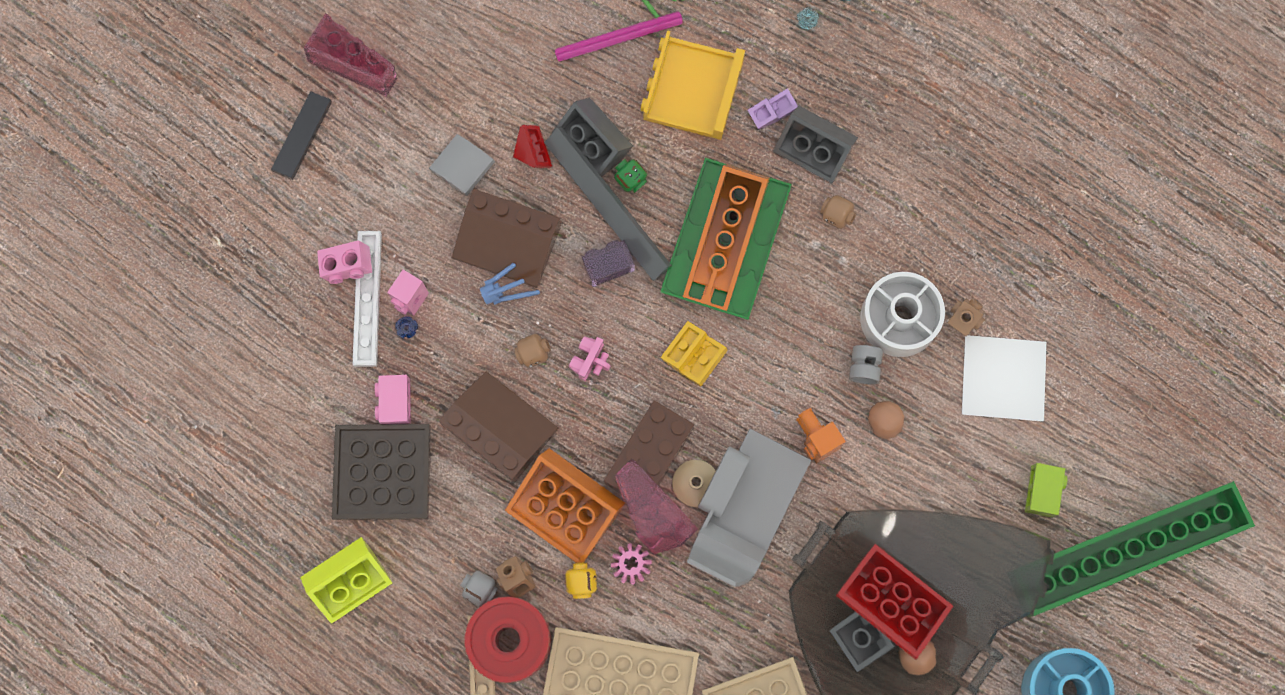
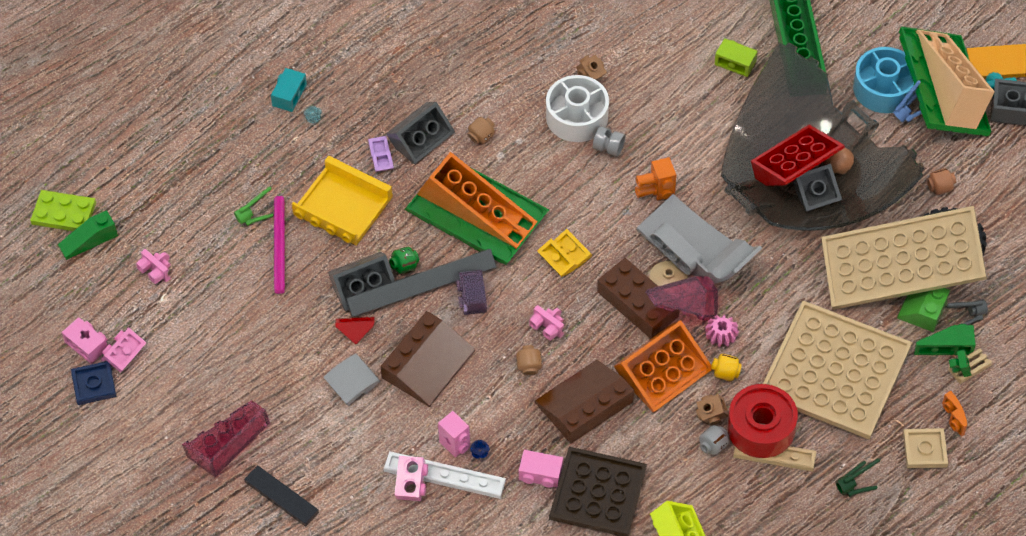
camera: 75 degrees left, 20 degrees down
medium blue plant [480,263,540,305] -> none
nougat hair [868,401,904,439] -> none
white sticker [962,335,1046,421] -> none

